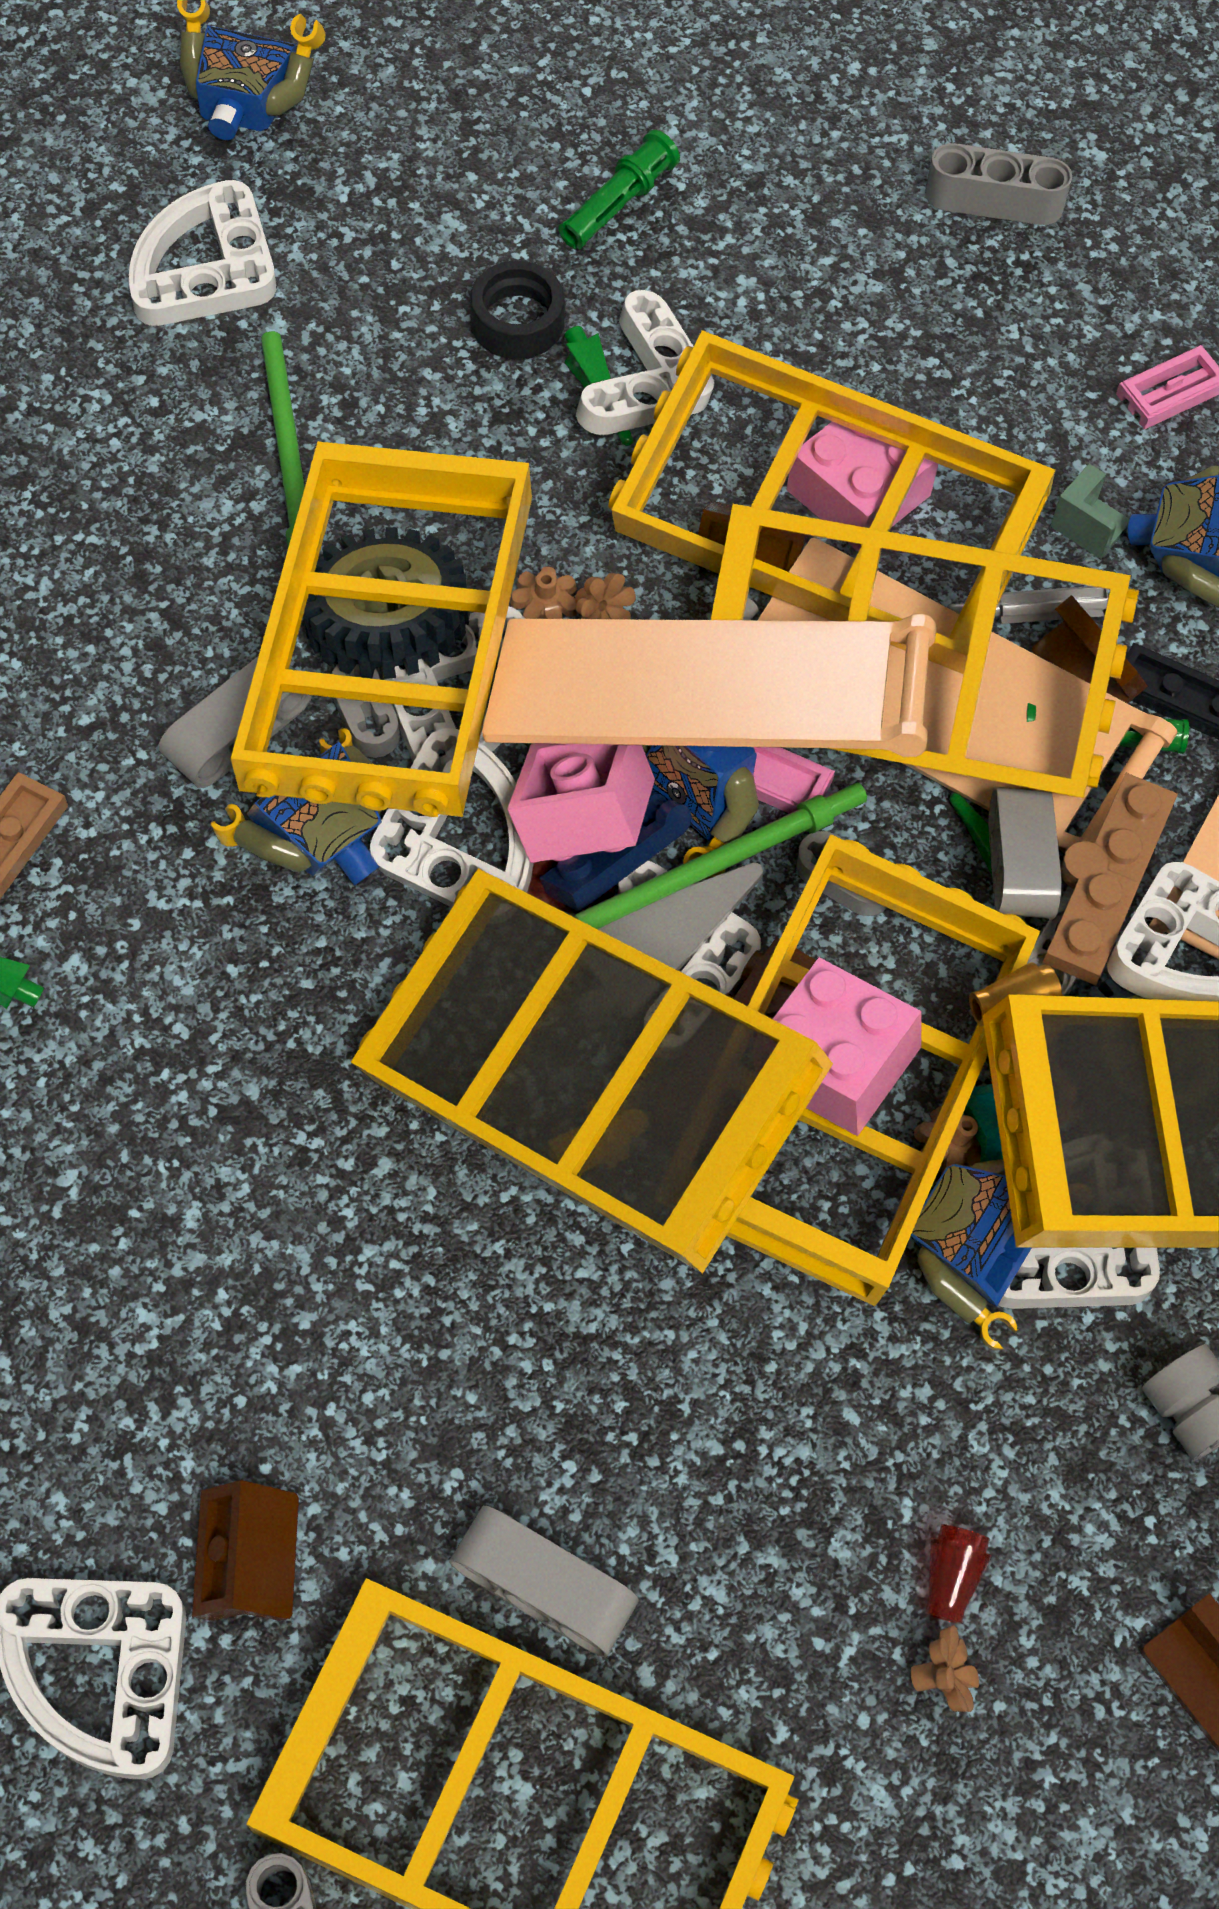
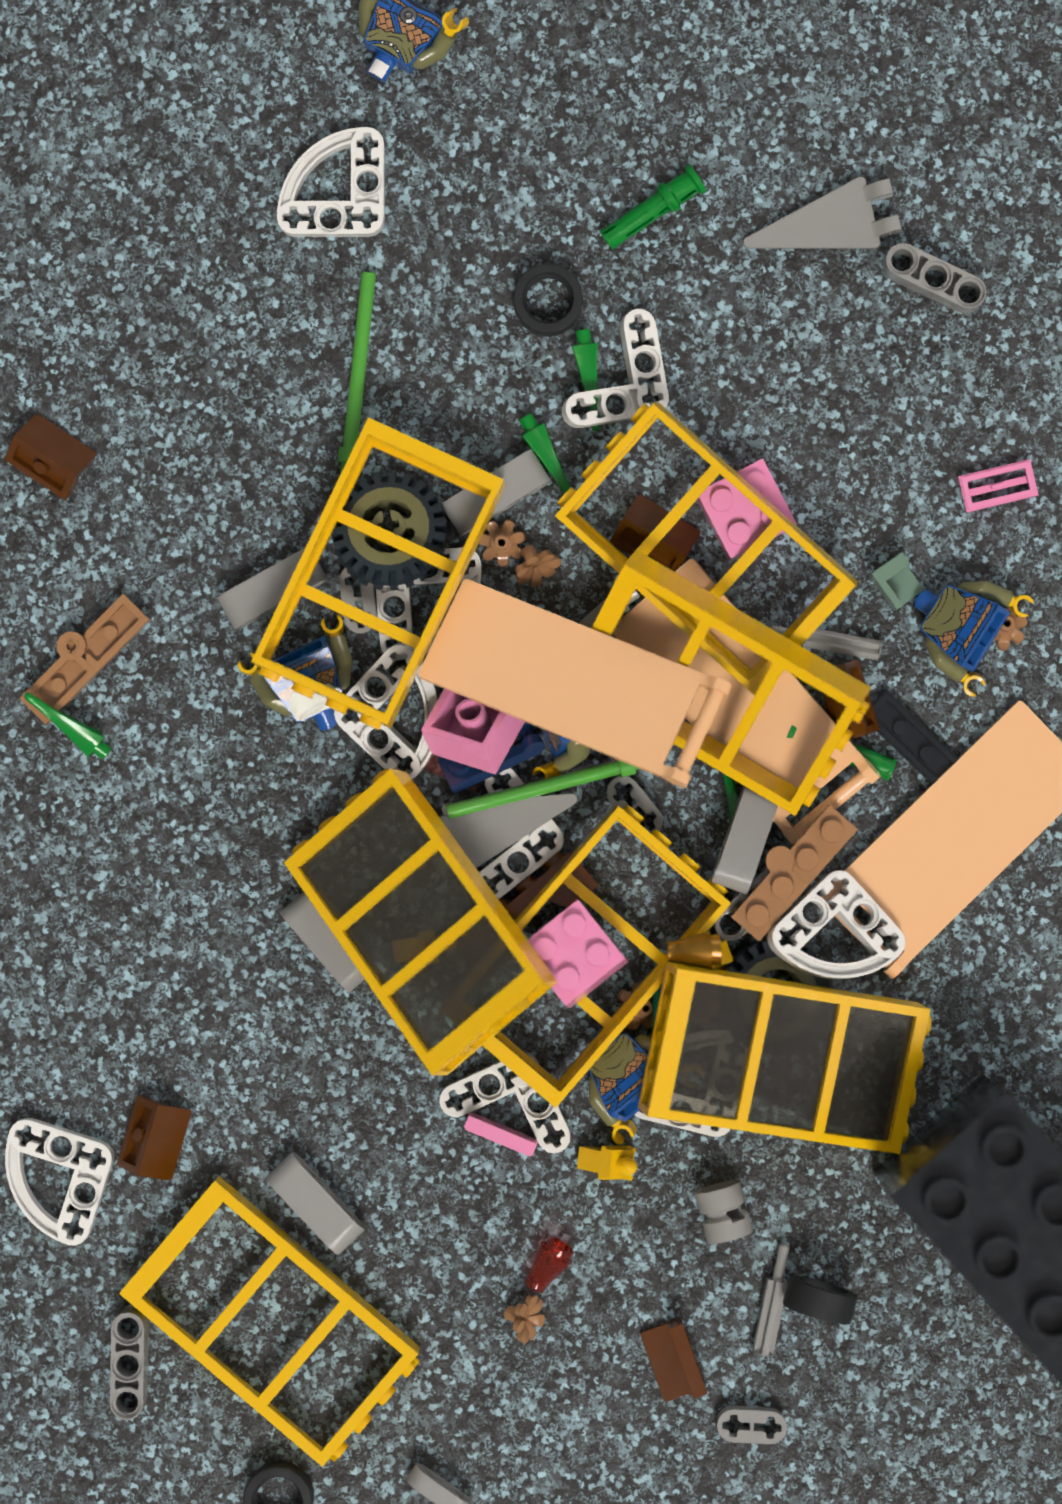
camera: 15 degrees right, 25 degrees up
none -> light grey beam [280,892,365,993]
none -> white beam [439,1052,571,1154]
none -> light grey beam [442,449,551,537]
none -> bright pink tile [464,1112,538,1157]
none -> green piece [519,413,571,494]
none -> yellow piece [577,1145,638,1181]
none -> light grey flag [744,177,901,249]

